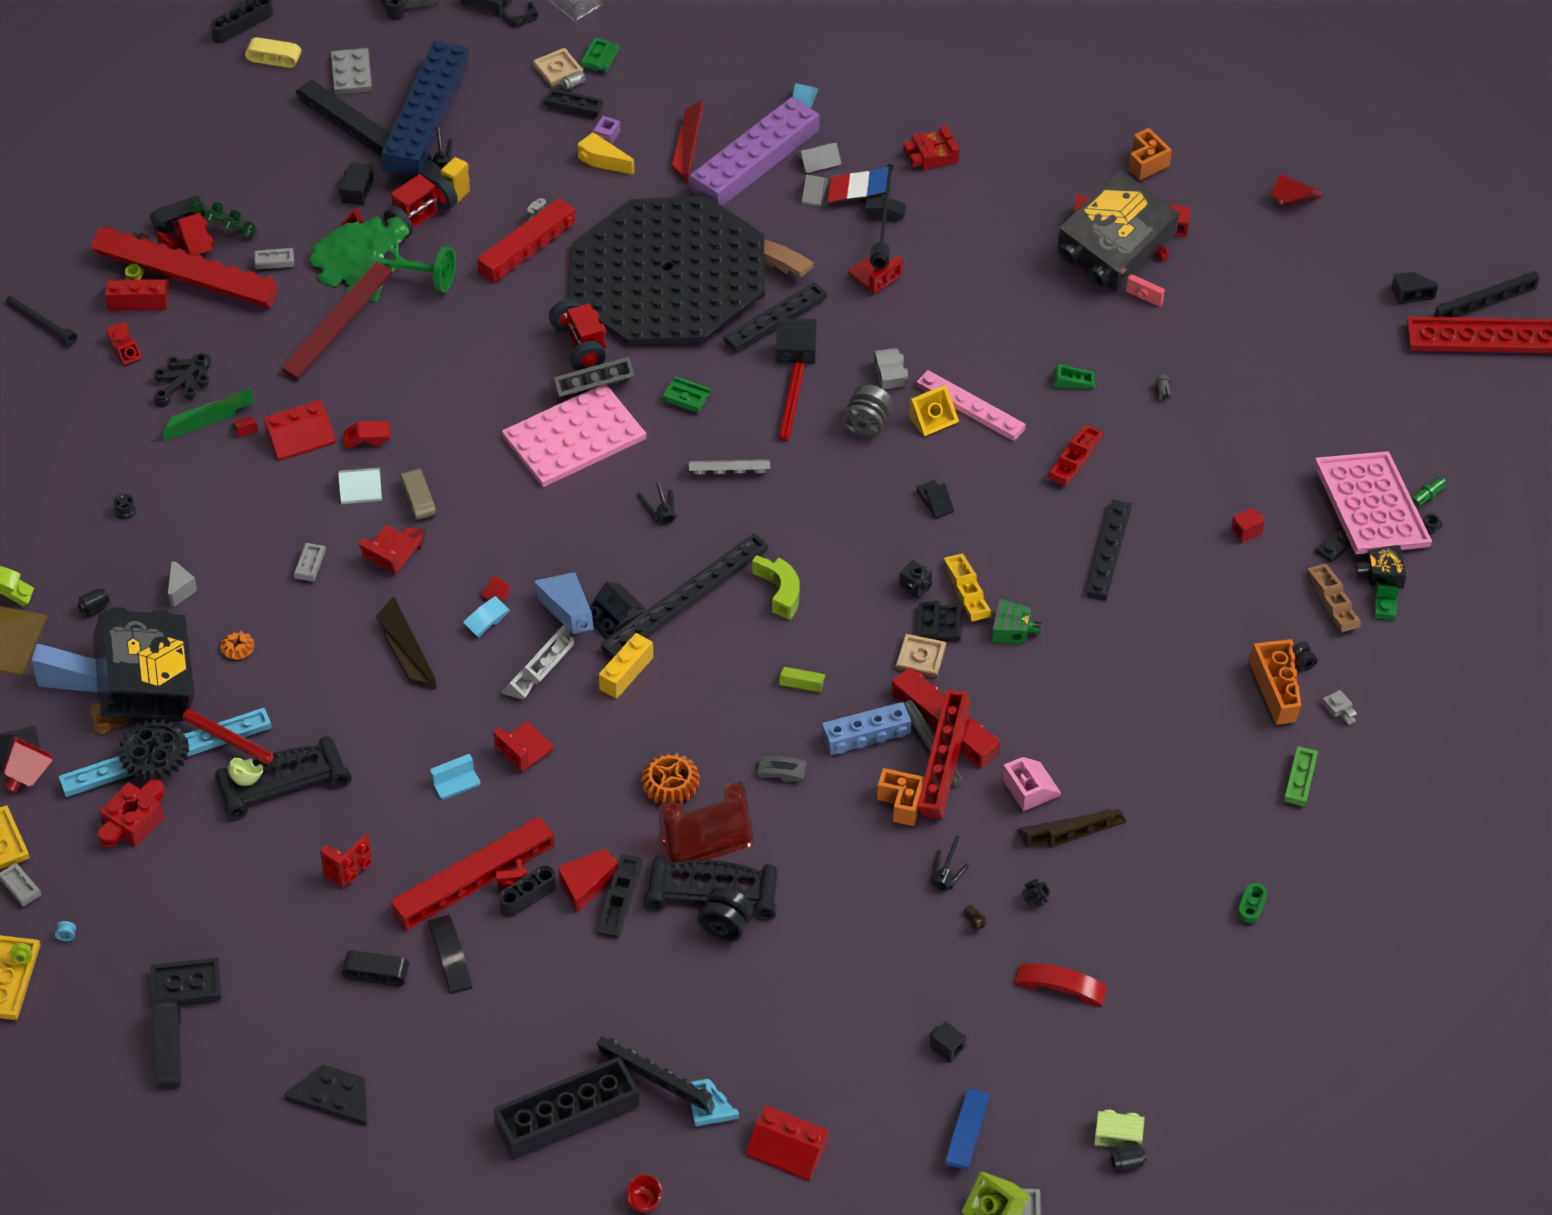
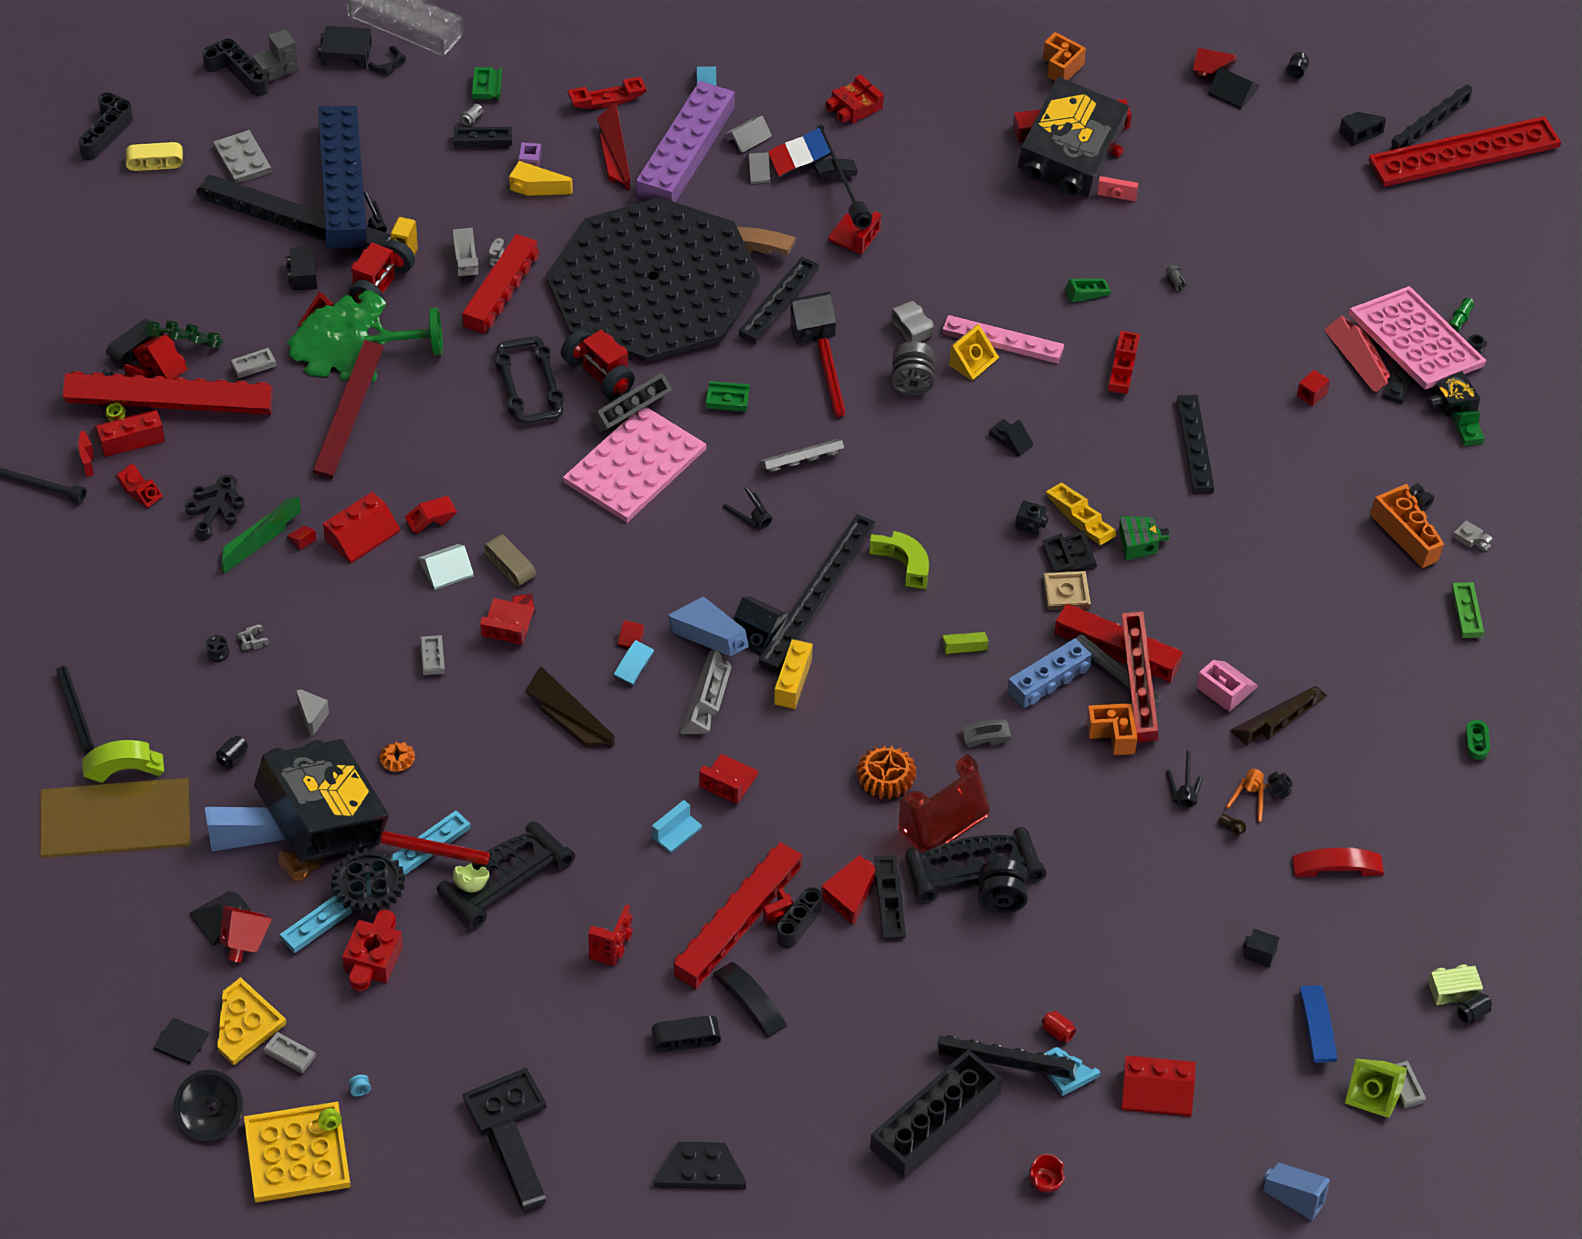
camera: 20 degrees left, 0 degrees up
tan tile [533,48,583,87] -> none
medium nougat slope [1307,564,1361,632] -> none
none -> red slope [79,430,94,478]
none -> light grey piece [237,625,269,650]
none -> light grey arch [452,228,478,276]
none -> black bar [495,336,564,424]
none -> red slope [568,76,647,109]
none -> red brick [1041,1010,1077,1043]
none -> black slope [1208,67,1260,109]
none -> orange plant [1226,769,1265,823]
none -> black wheel [1286,52,1310,79]
none -> coral wedge [1325,315,1390,392]

